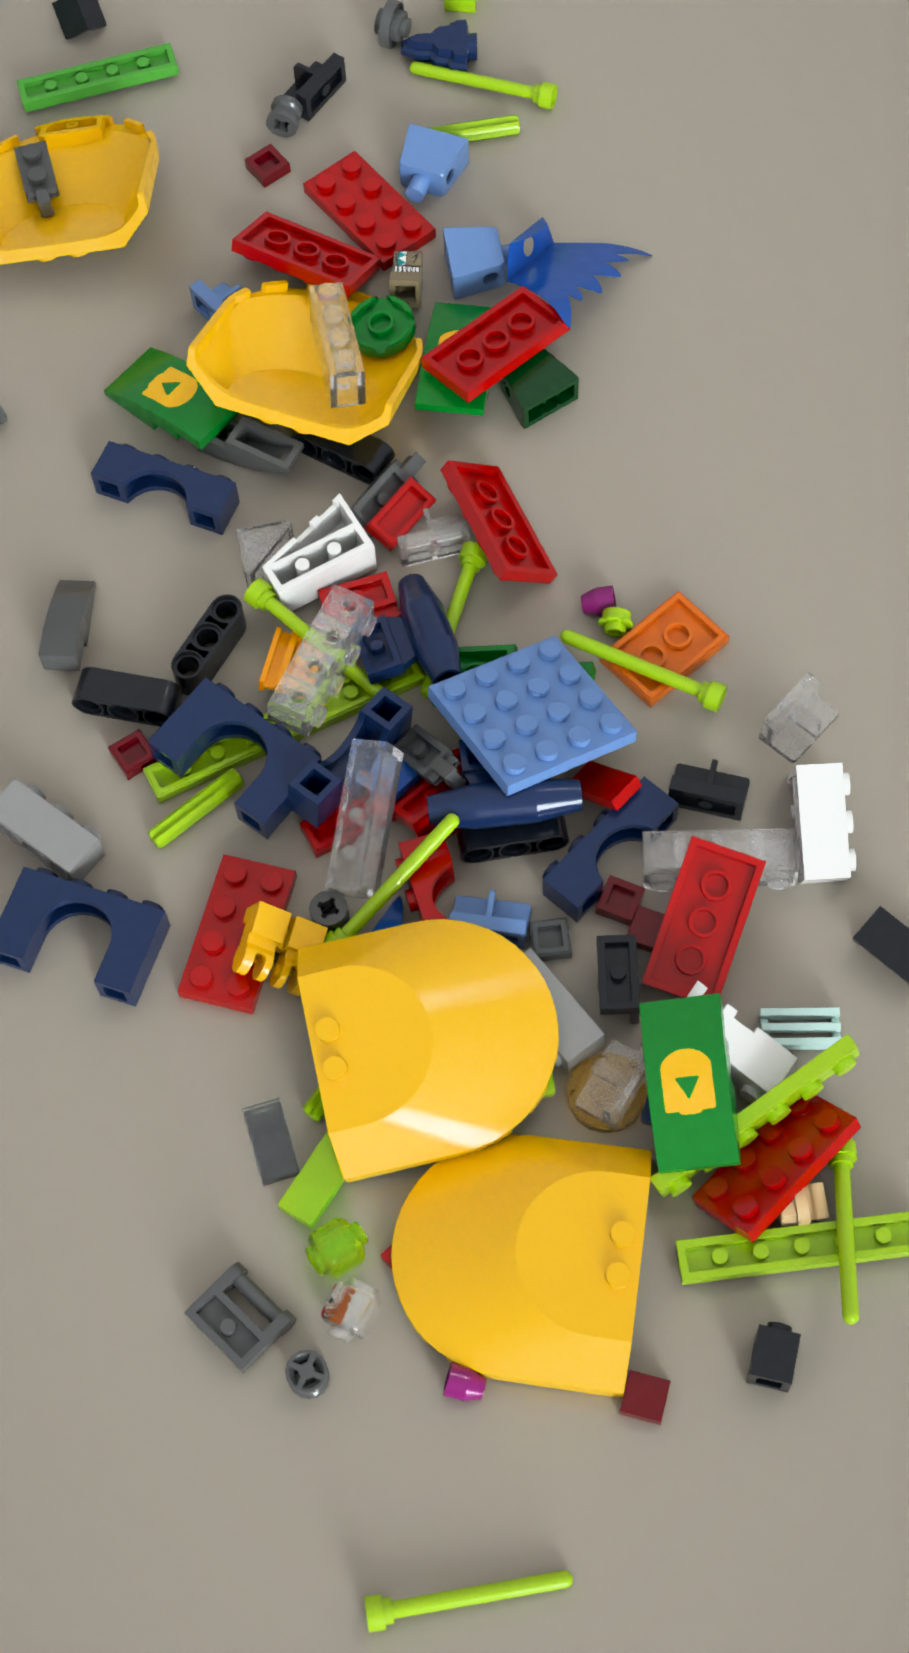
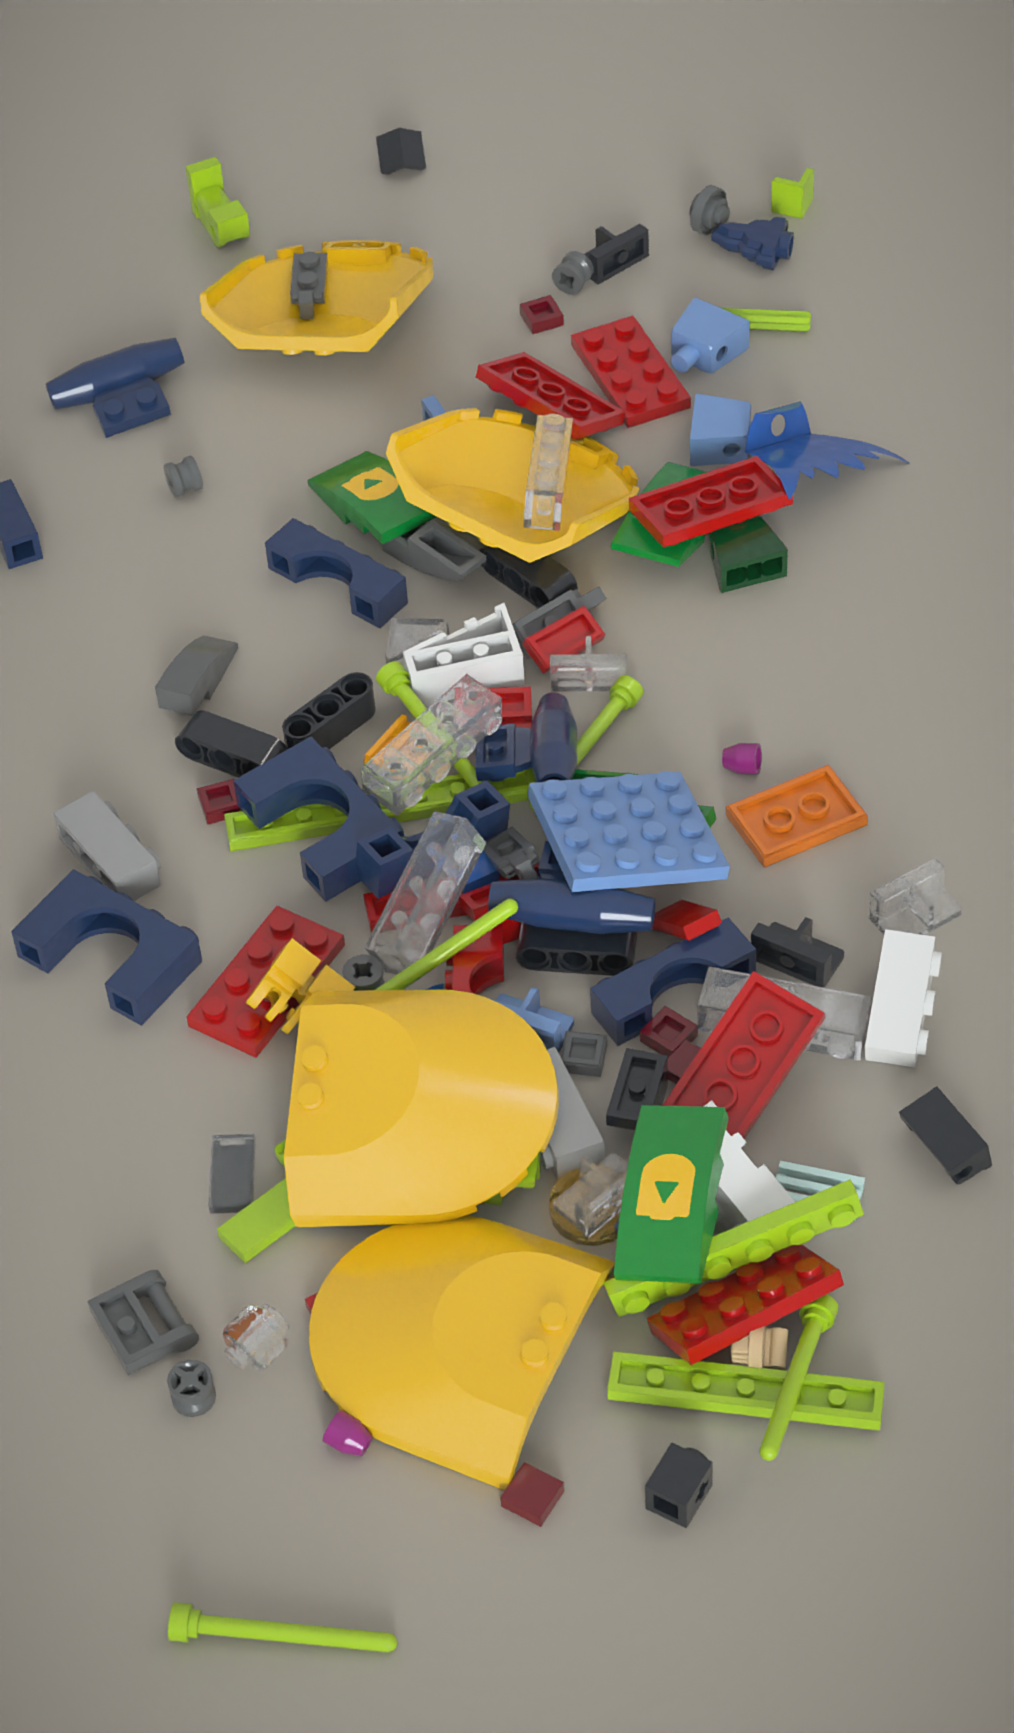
camera: 15 degrees right, 15 degrees down
bright green plate [16,43,179,113] -> none
lime axle [148,768,244,848] -> none
clear neon green head [304,1217,368,1279] -> none
green tile [348,295,416,358] -> none
dark tan leg [389,251,423,308] -> none
lime piece [409,61,558,110] -> none
red plate [440,460,558,584] -> none
lime piece [560,629,728,713] -> none
lime plate [598,607,633,637] -> none

